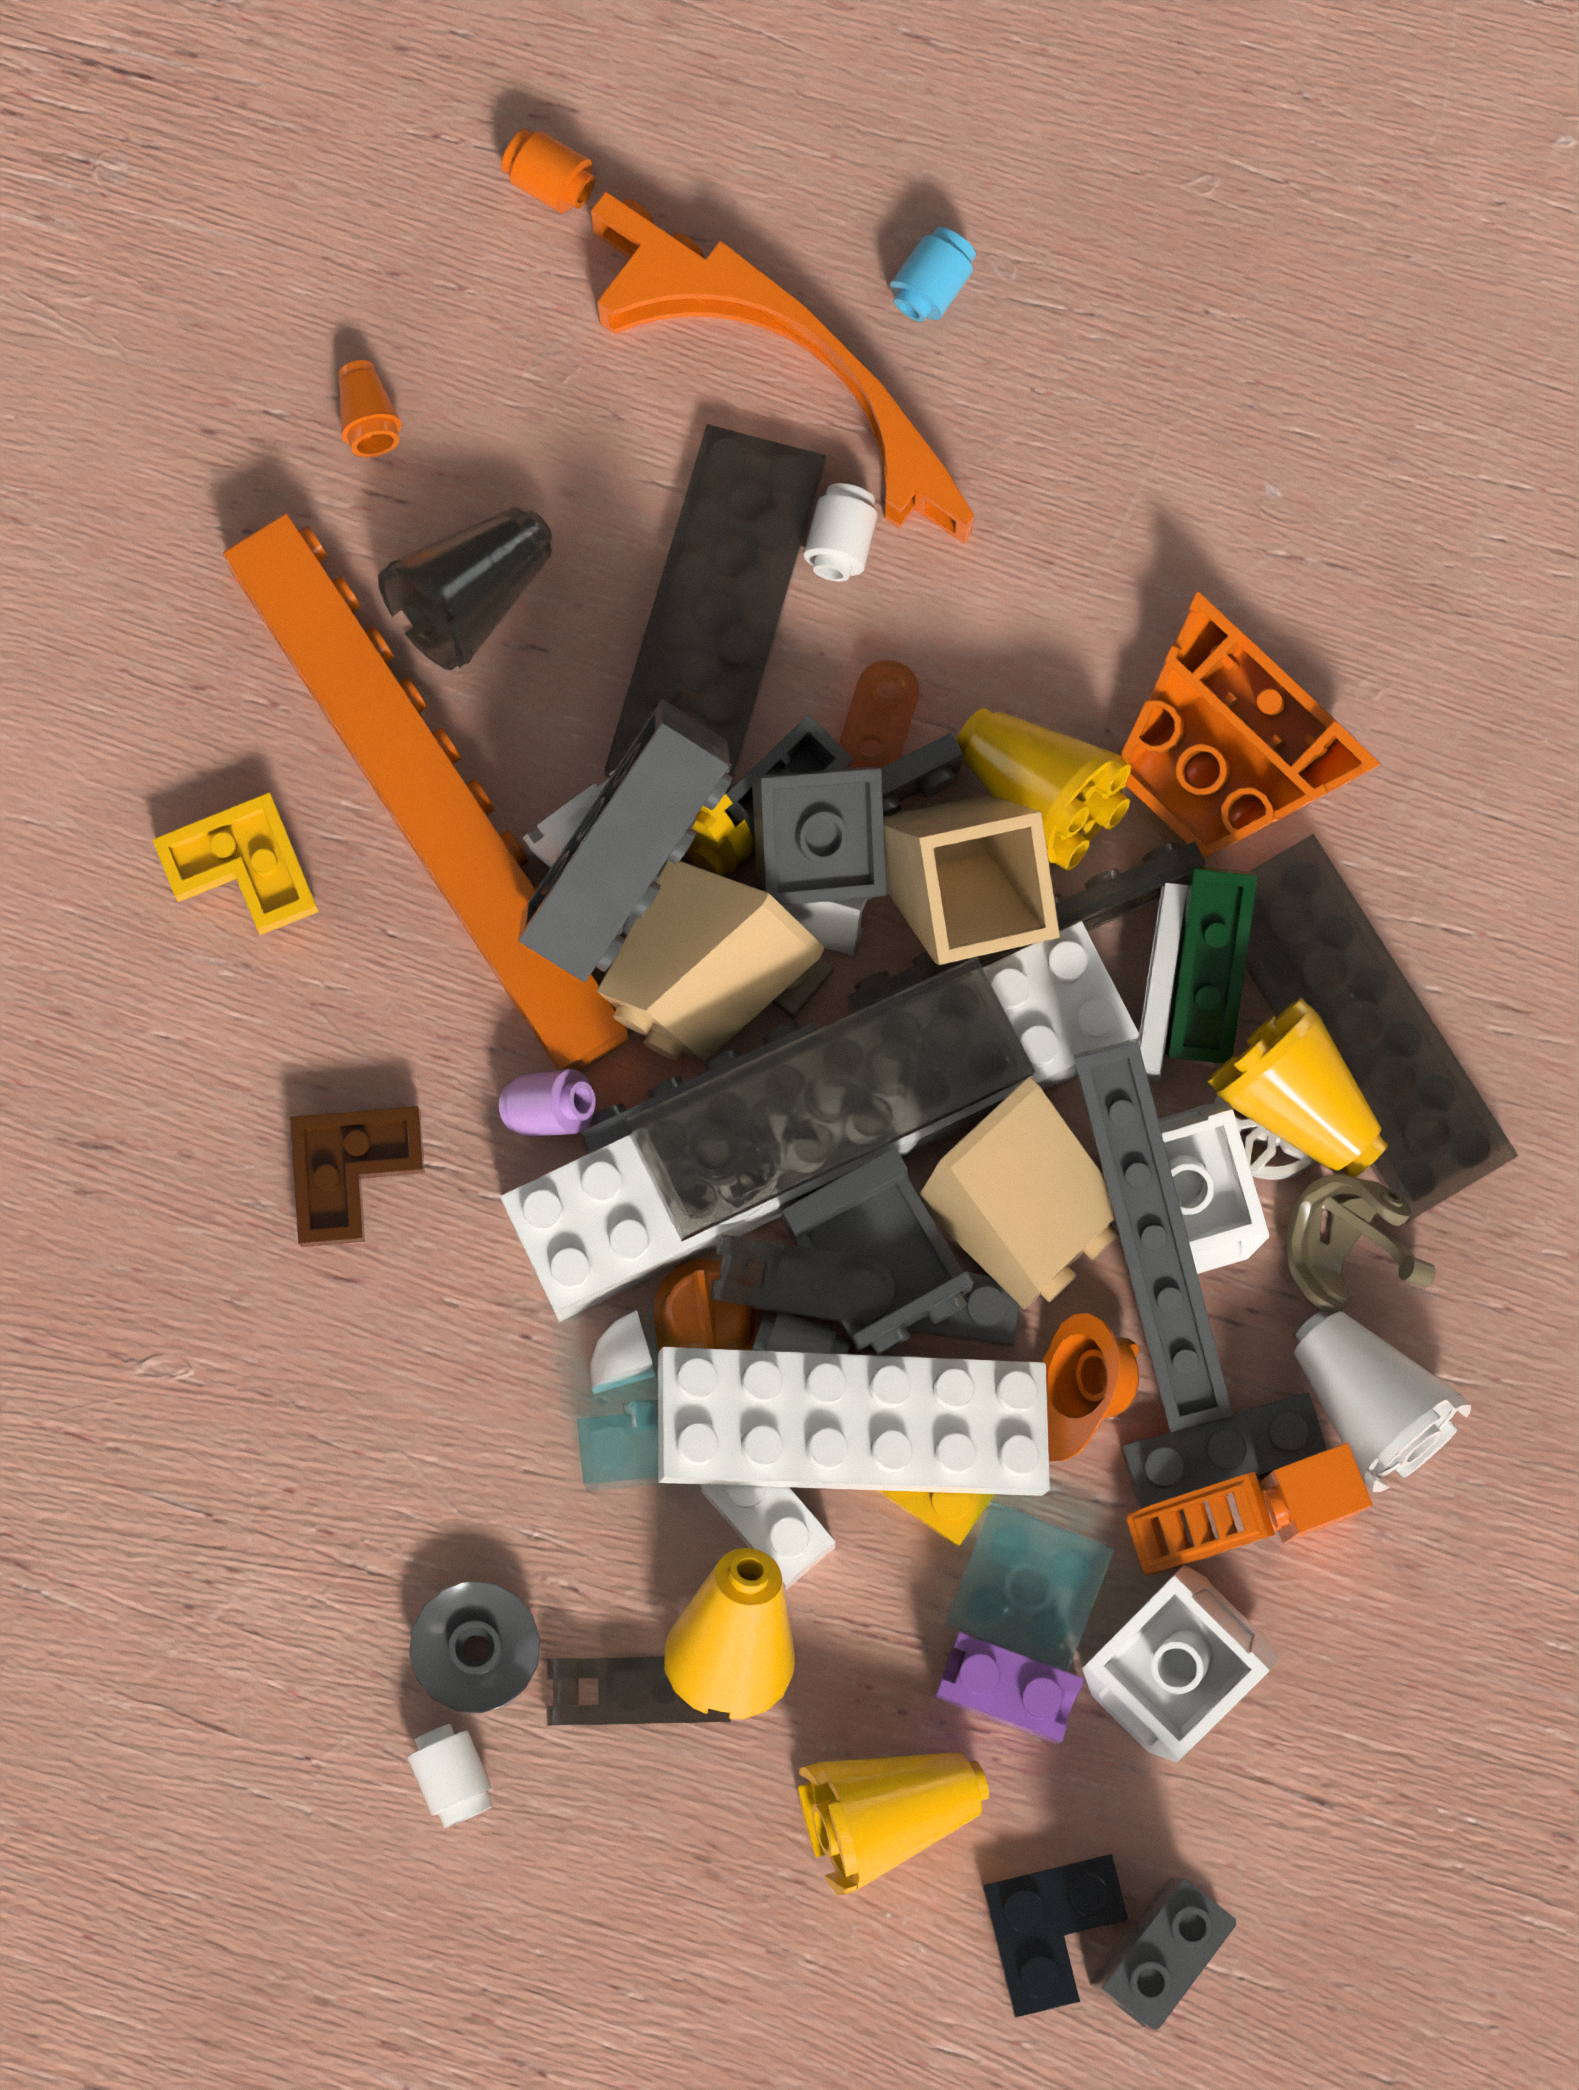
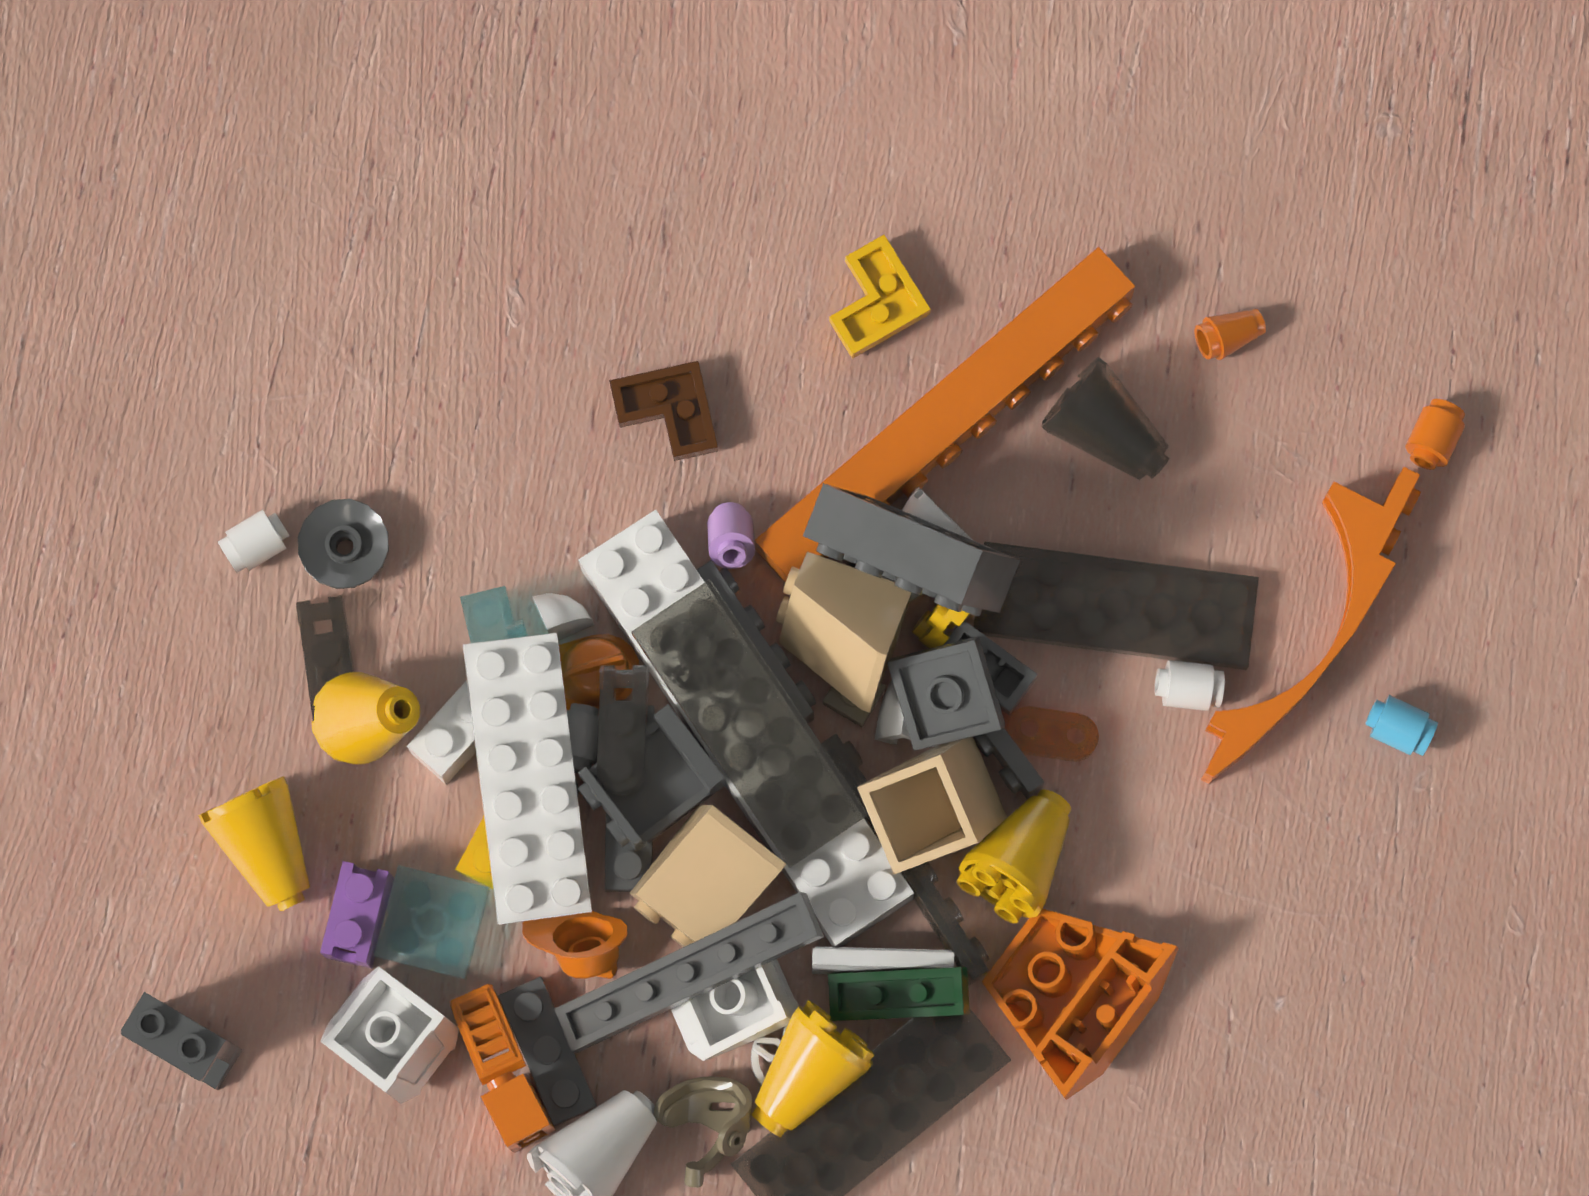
camera: 85 degrees right, 0 degrees up
black plate [982,1854,1128,2018] -> none

